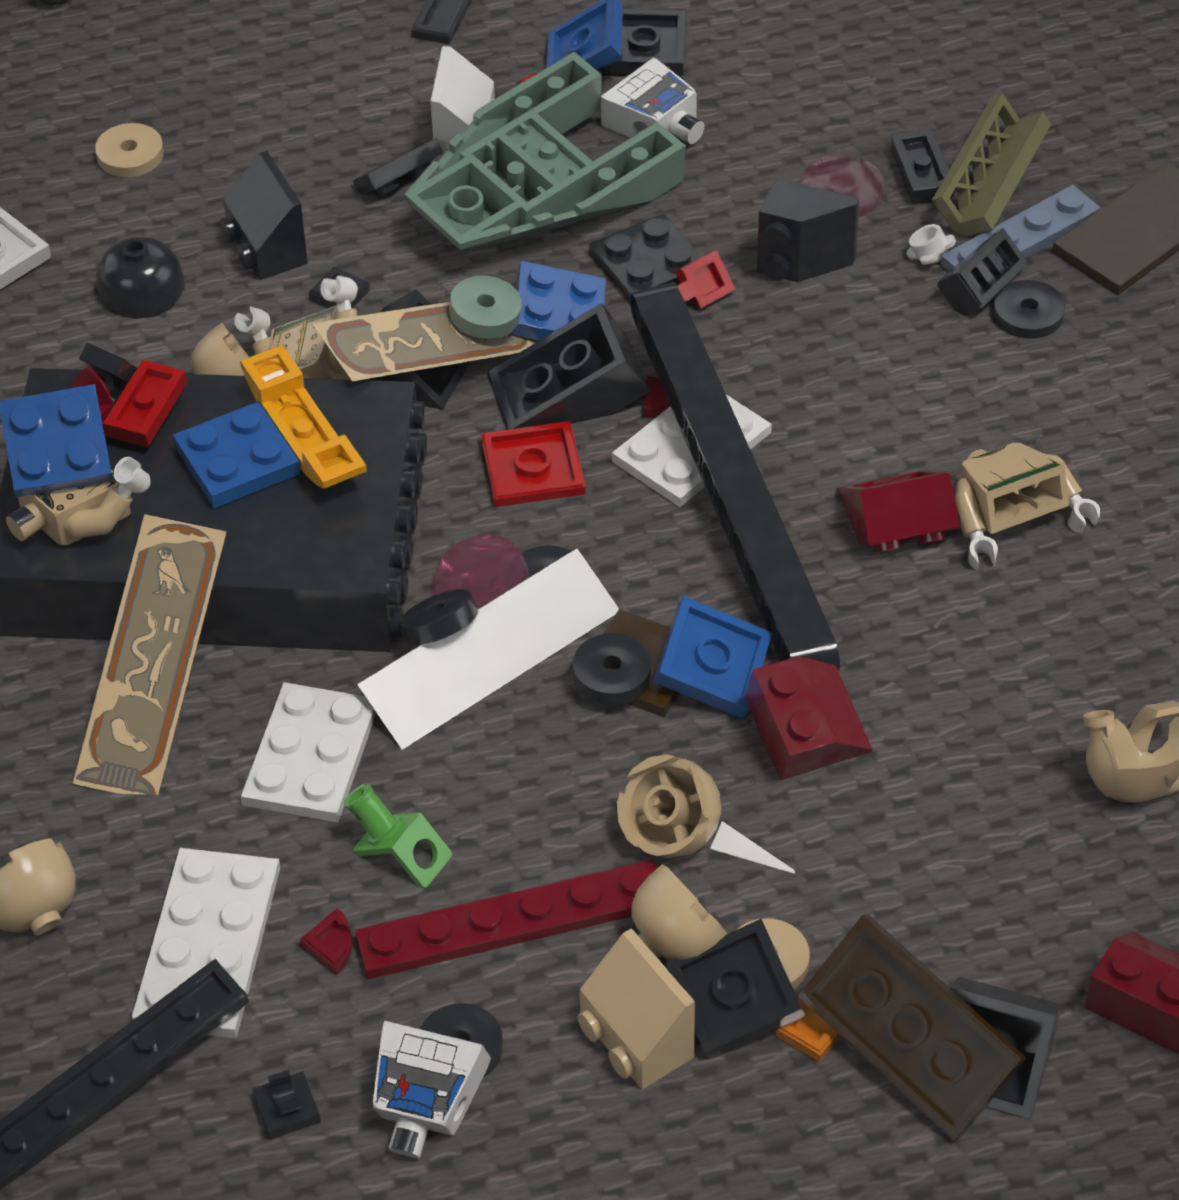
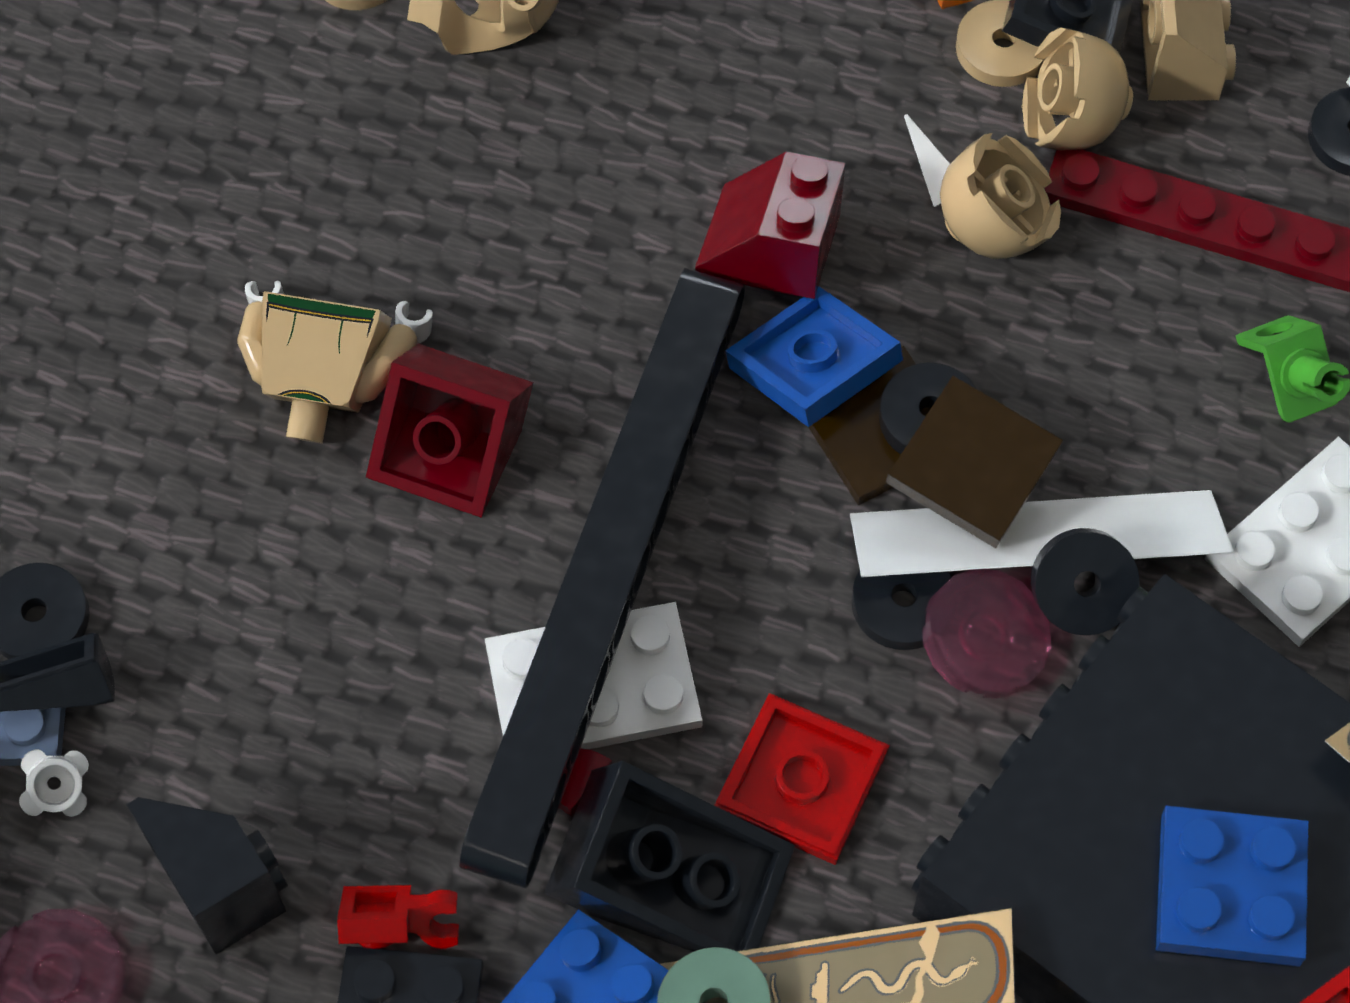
camera: 145 degrees left, 15 degrees up
light orange slope [240,345,367,489] -> none
none -> dark brown tile [885,376,1063,548]

